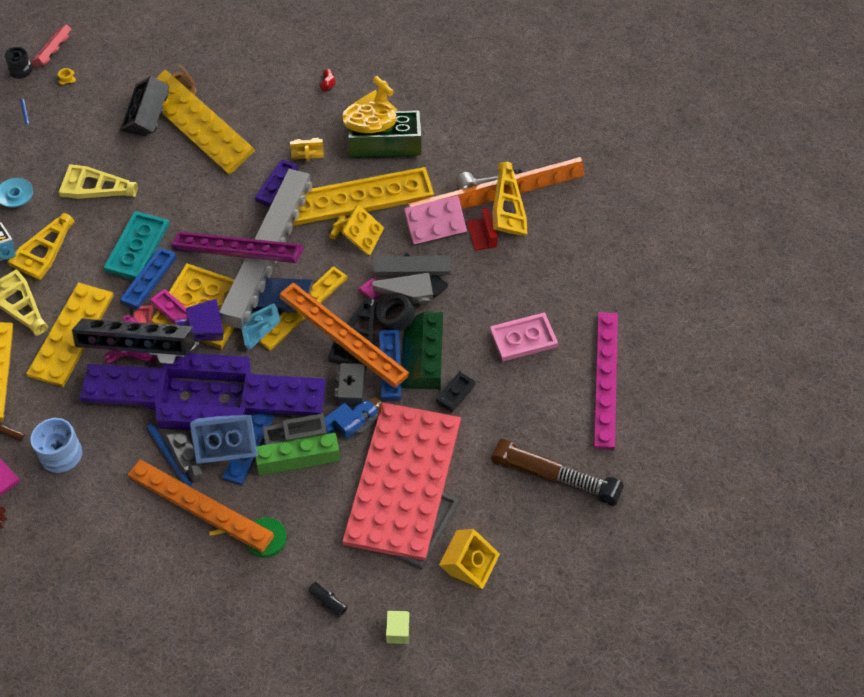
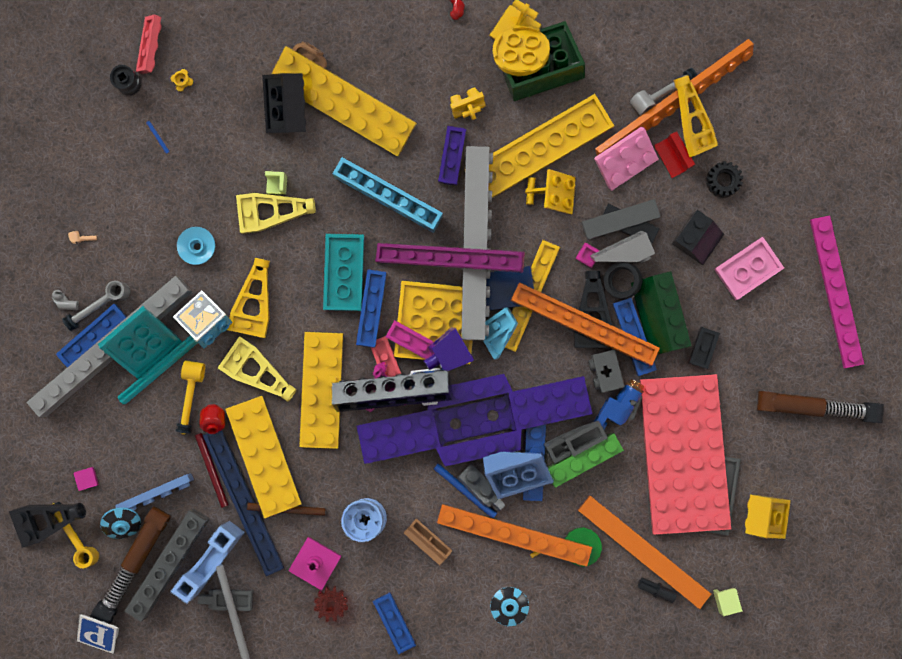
camera: 15 degrees left, 30 degrees up
none -> yellowish green panel [265,171,287,195]
none -> medium azure brick [332,157,443,233]
none -> blue tile [373,592,416,654]
none -> medium nougat piece [404,518,453,565]
none -> dish [490,587,529,626]
none -> orange tile [578,495,711,609]
none -> black slope [672,210,724,265]
none -> black tyre [706,161,743,198]

